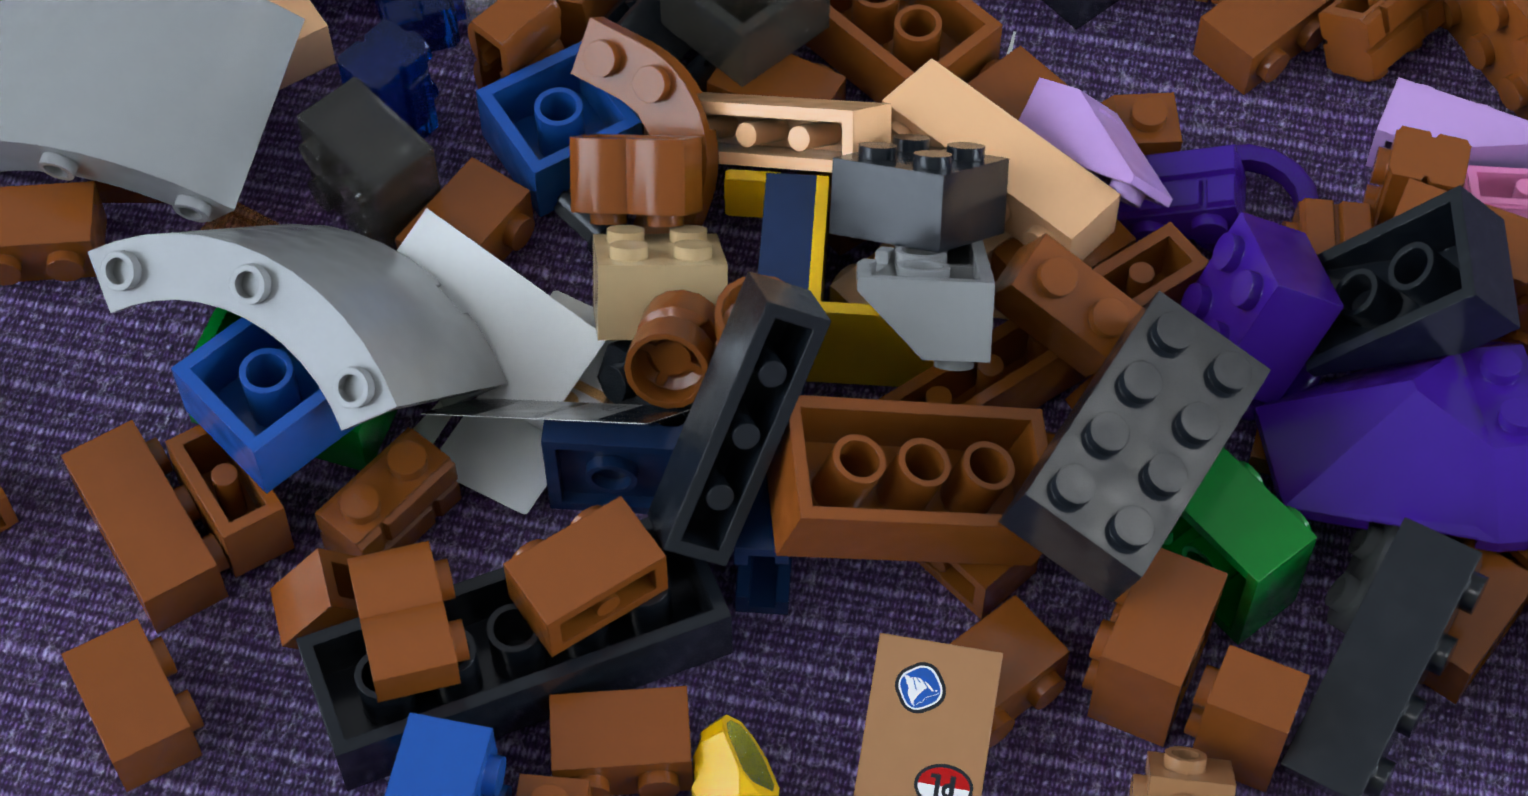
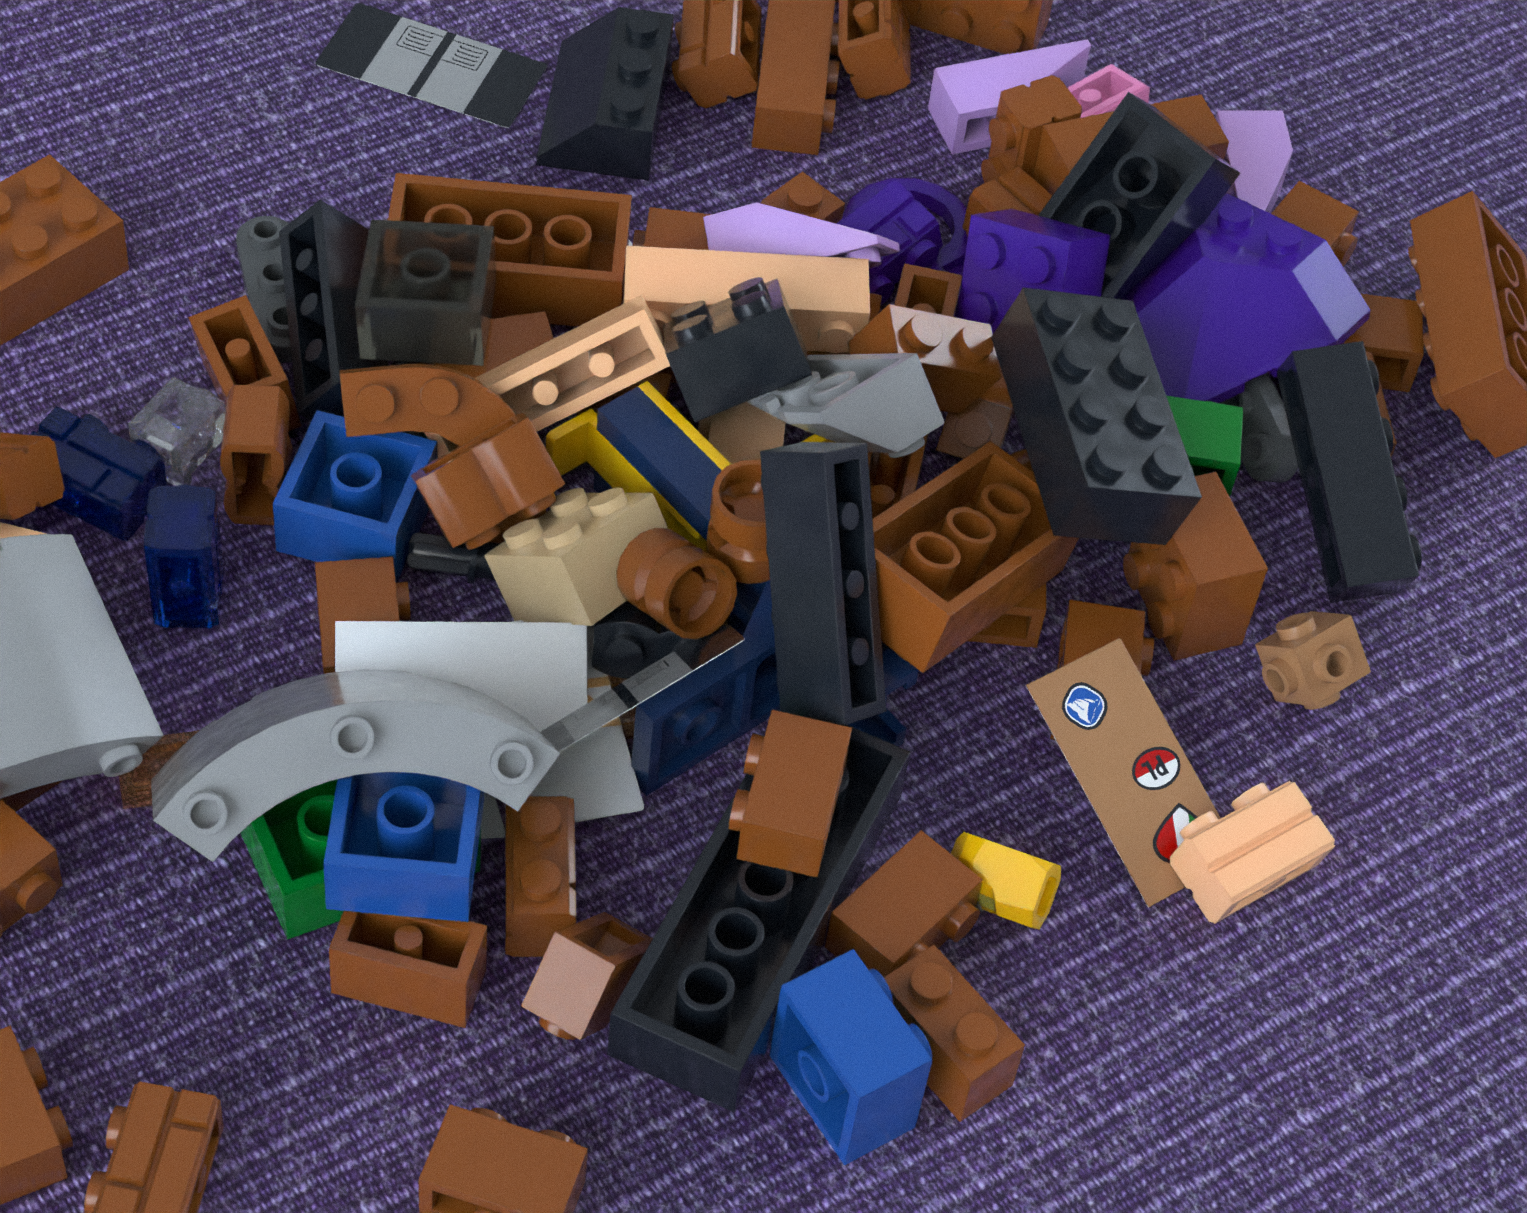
camera: 50 degrees left, 5 degrees down
dark orange brick [61,420,230,634] -> none
clear smoke brick [297,76,441,251] -> none
dark orange brick [347,541,470,703] -> none
dark orange brick [1183,644,1310,793] -> none

